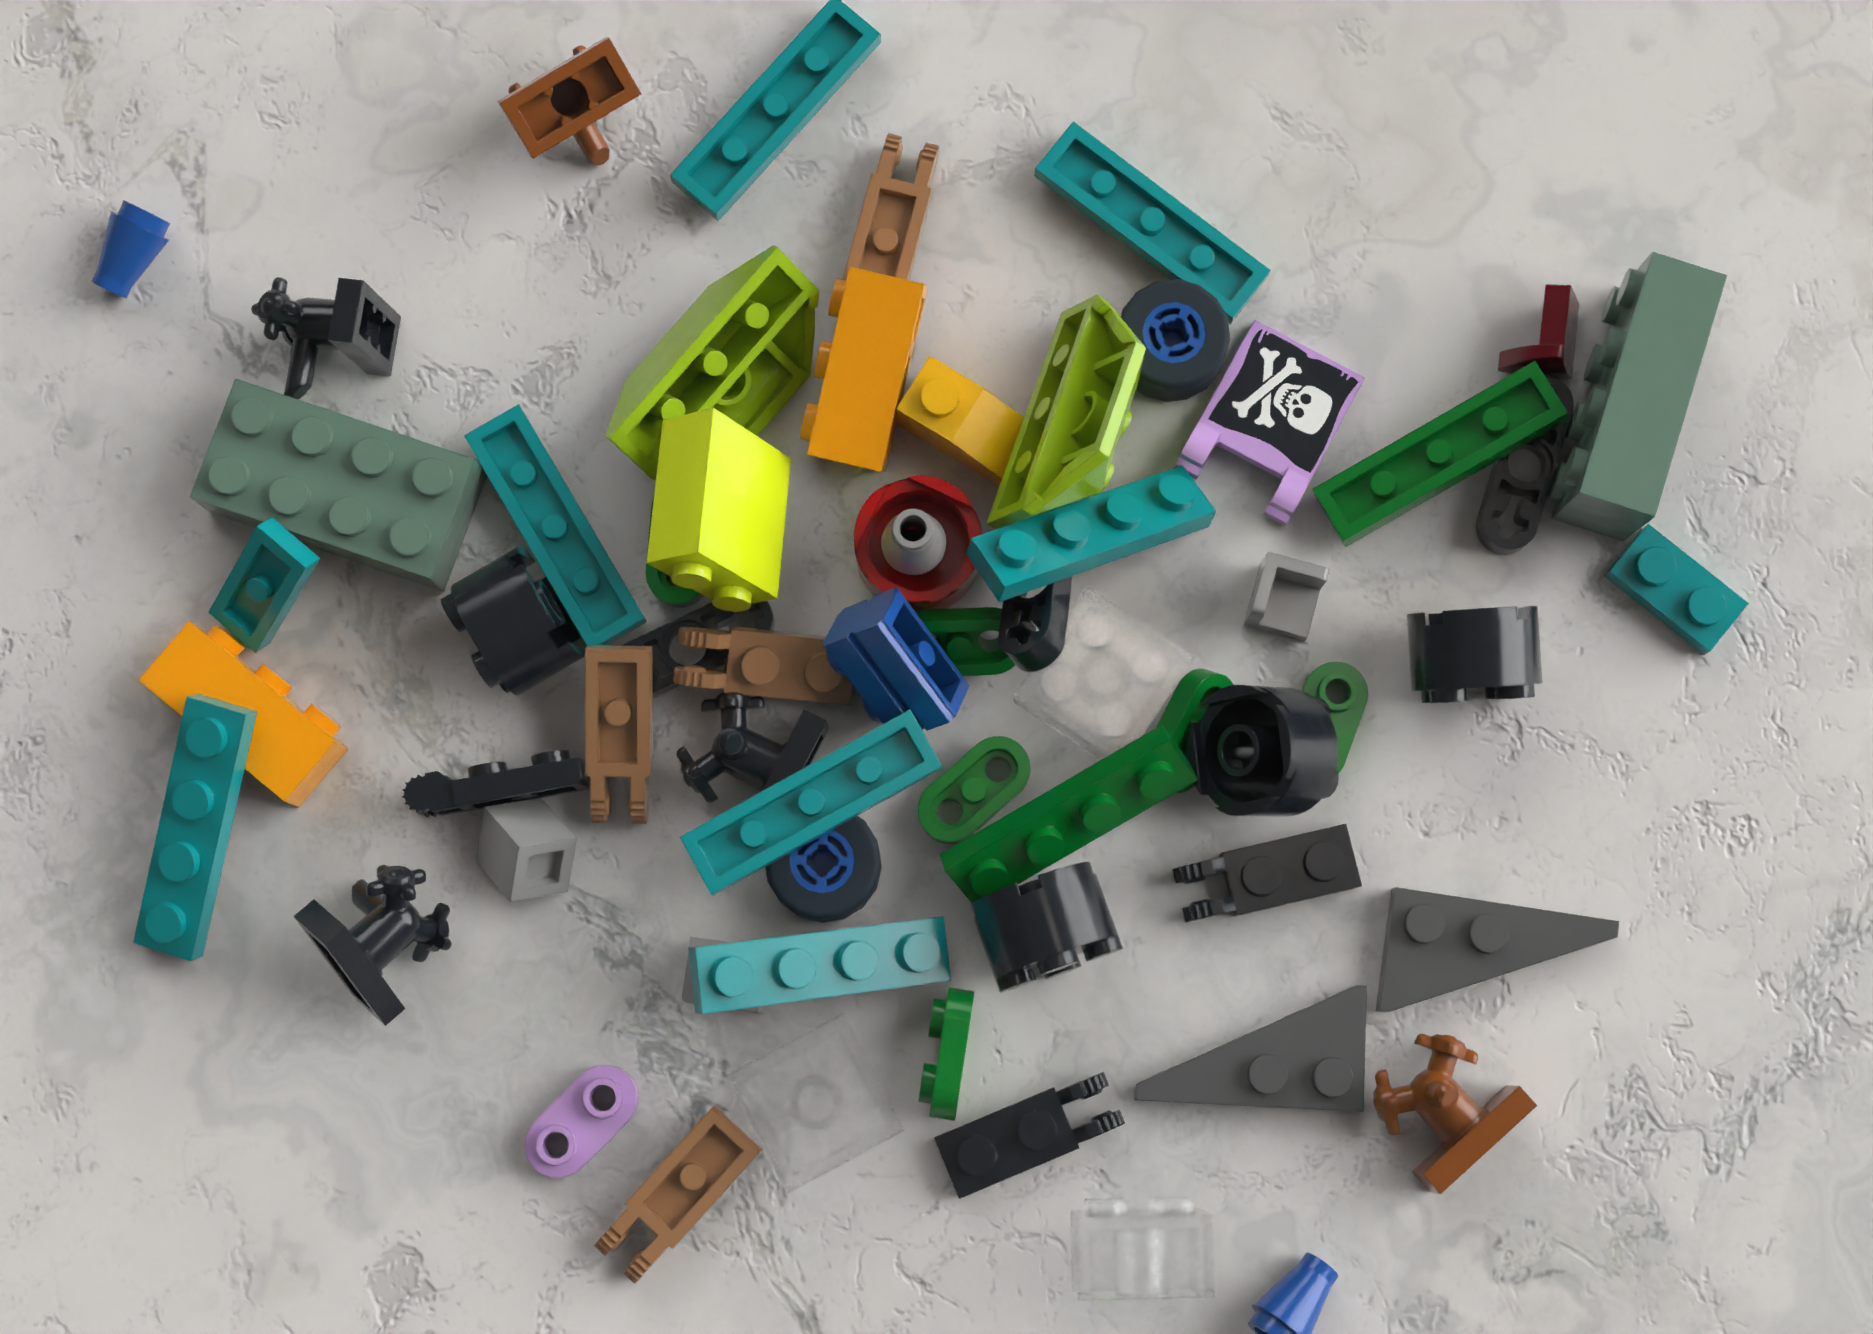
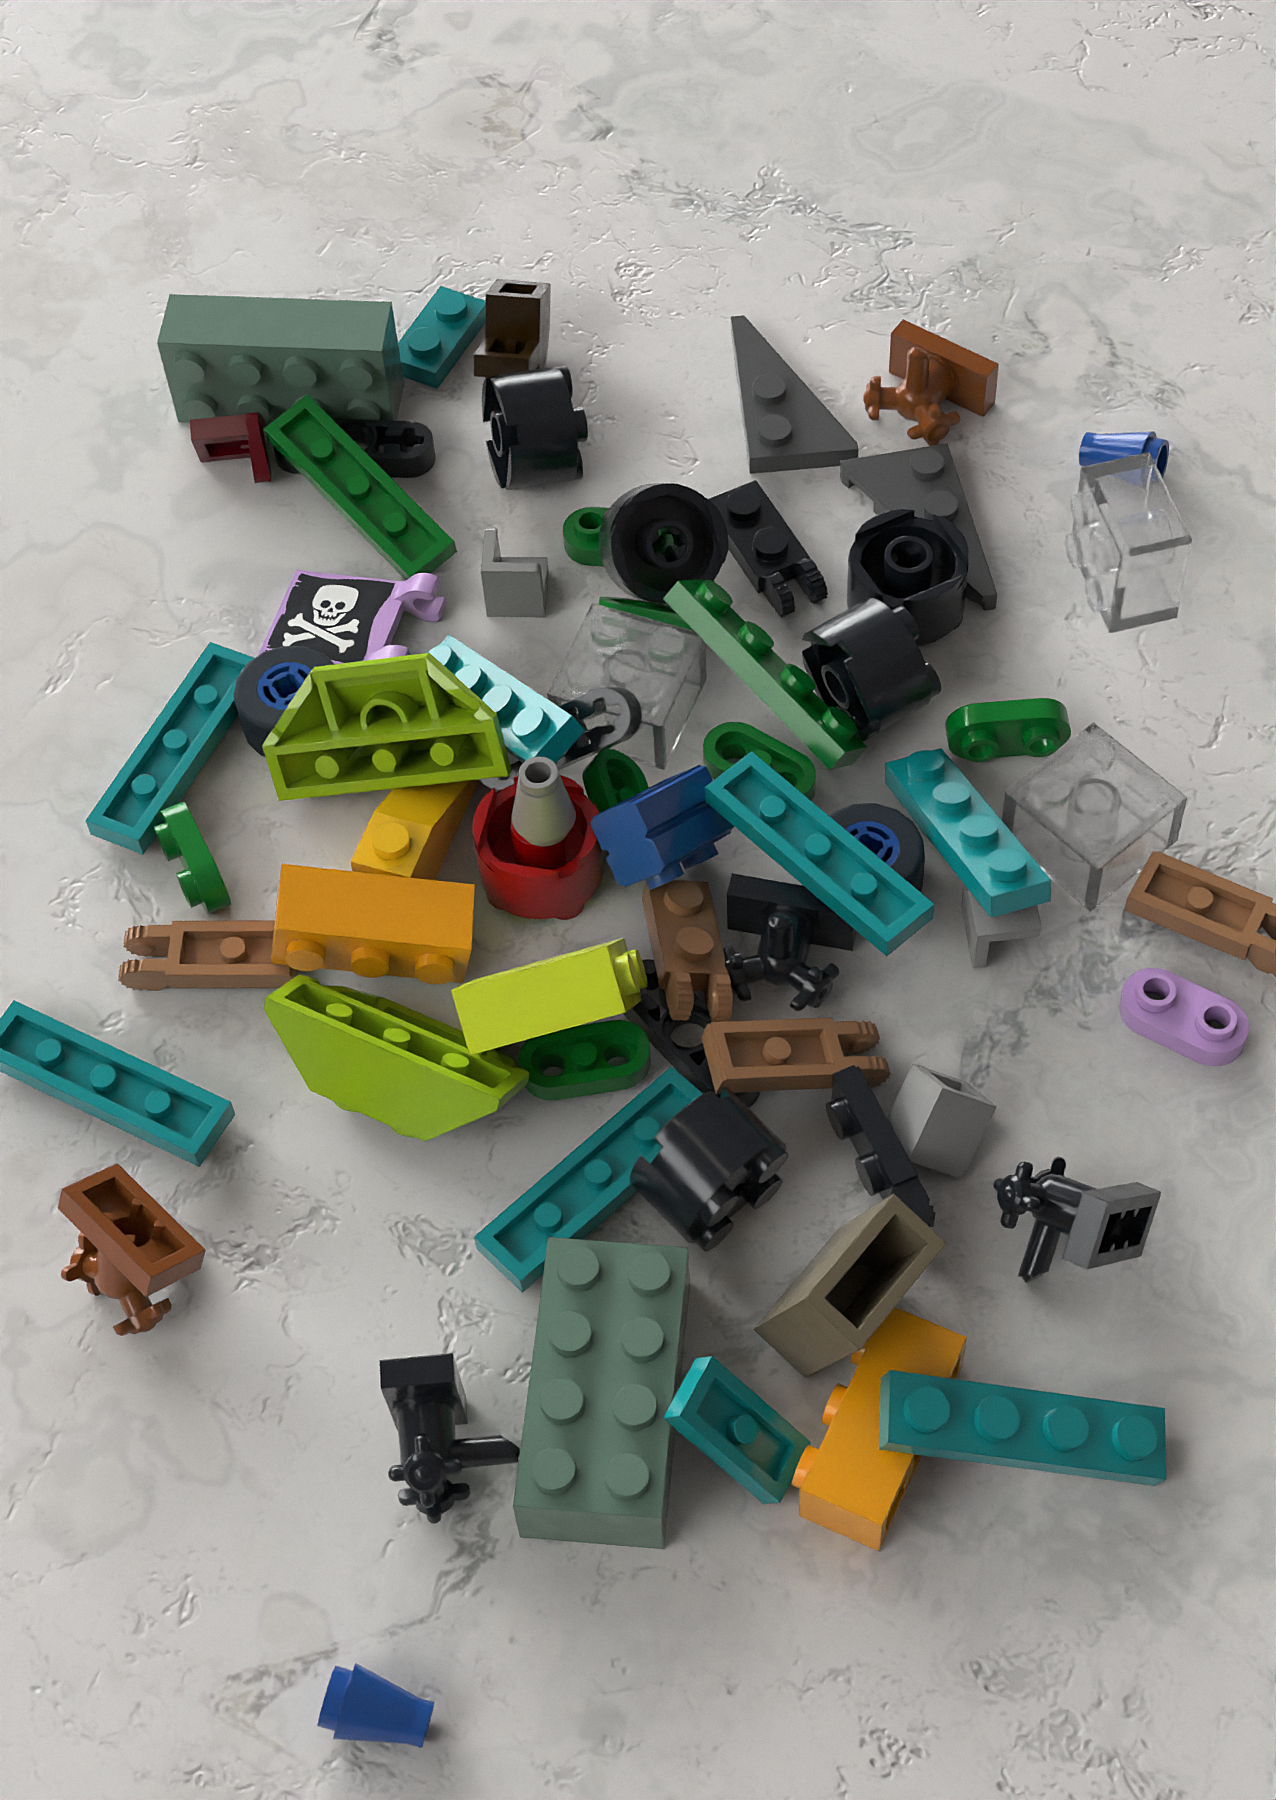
camera: 100 degrees left, 25 degrees down
black hinge [934,1072,1125,1199] -> none
none -> green plate [153,801,231,915]
none -> dark brown brick [474,279,551,379]
none -> dark tan brick [753,1194,947,1377]
none -> black brick [847,509,969,646]

